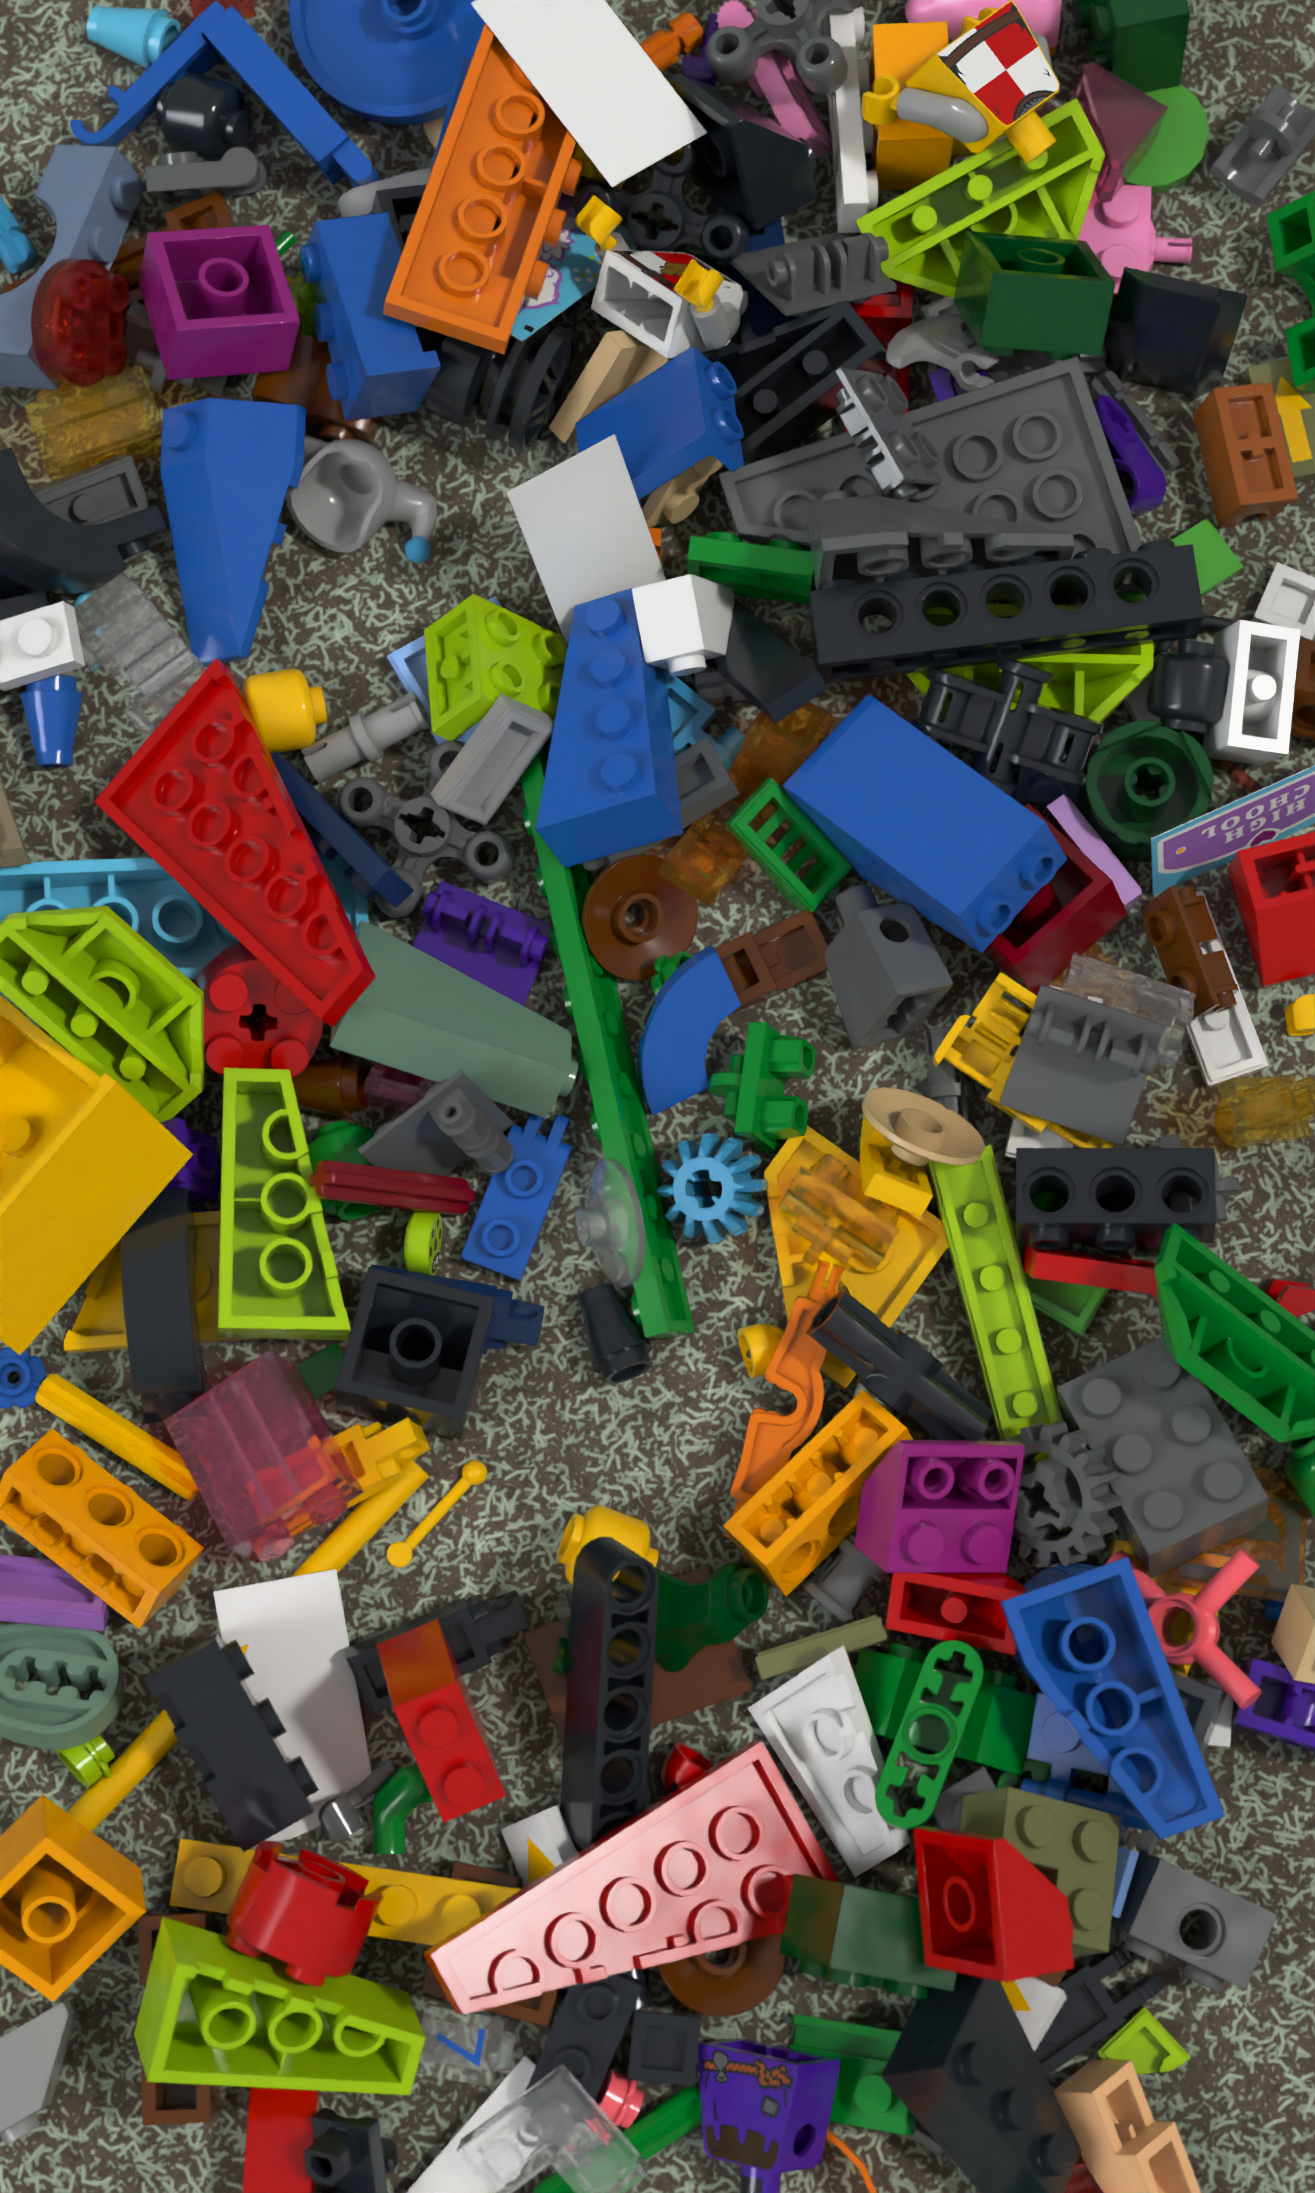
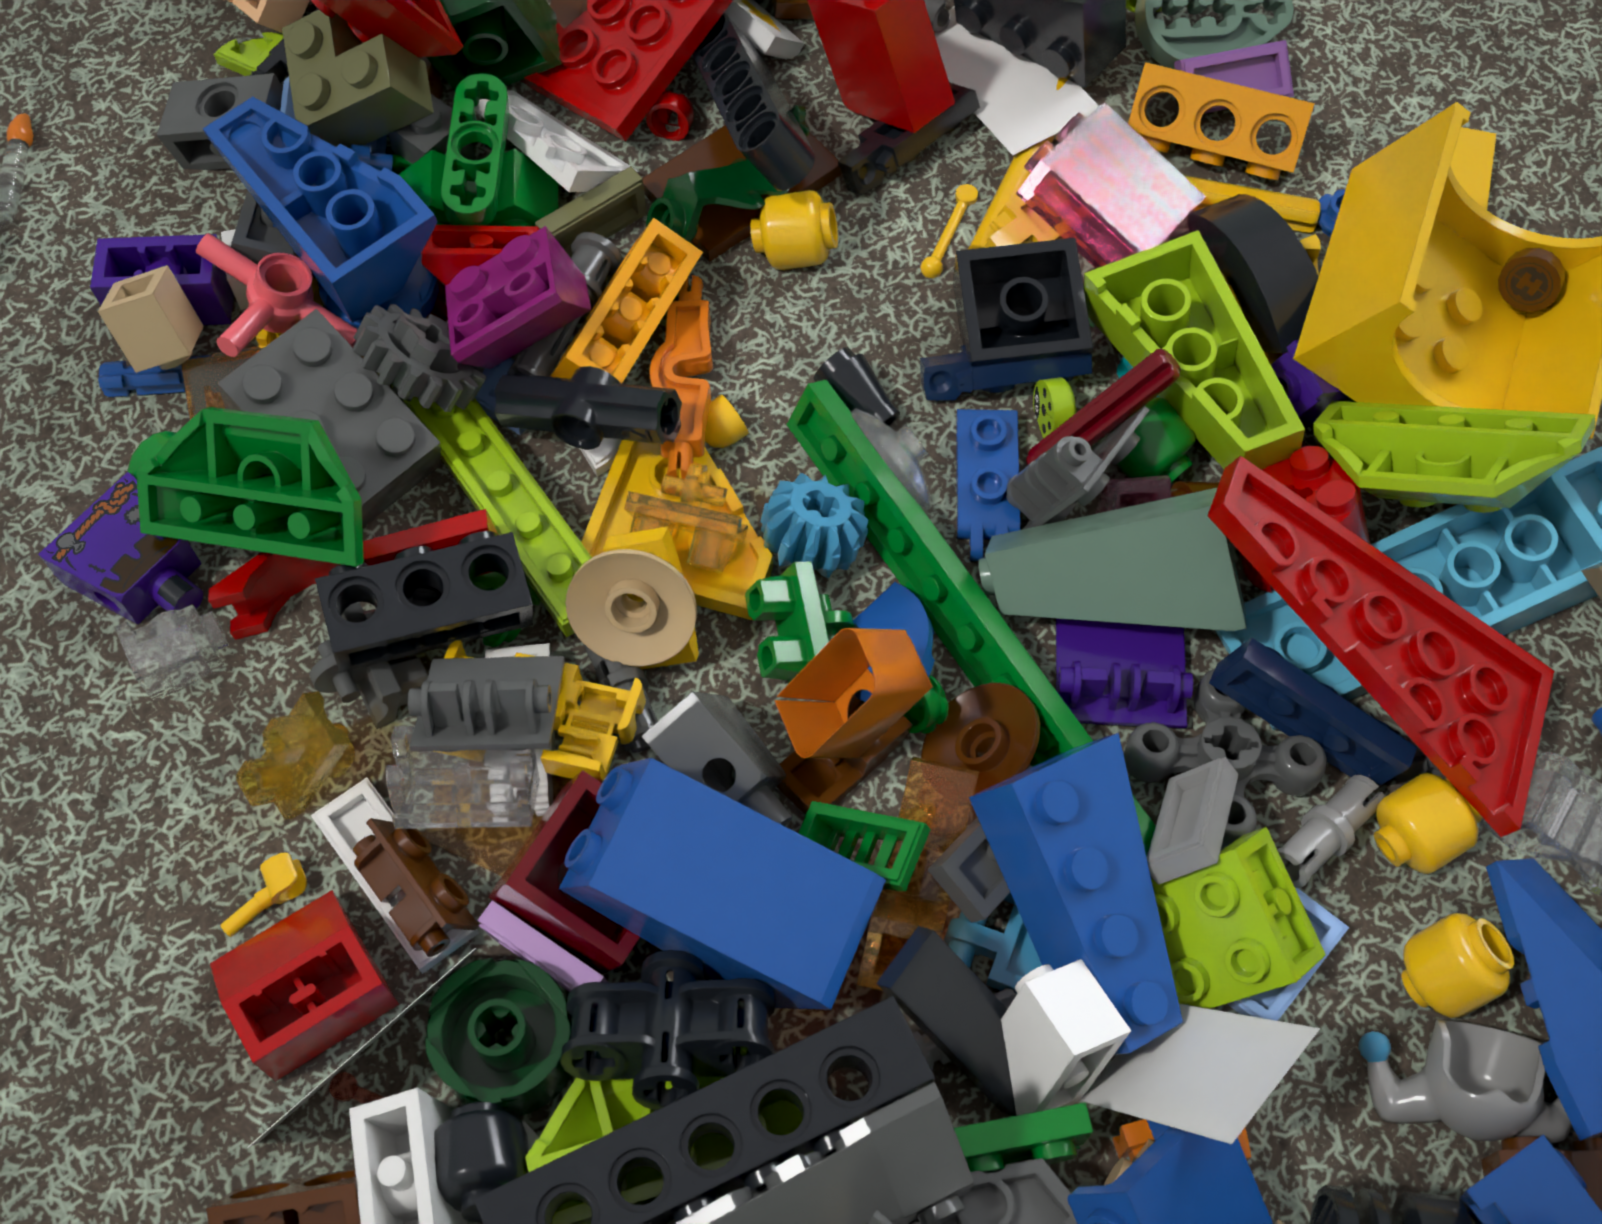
camera: 160 degrees right, 15 degrees down
none -> orange piece [774,628,933,758]
none -> yellow head [1401,913,1514,1018]

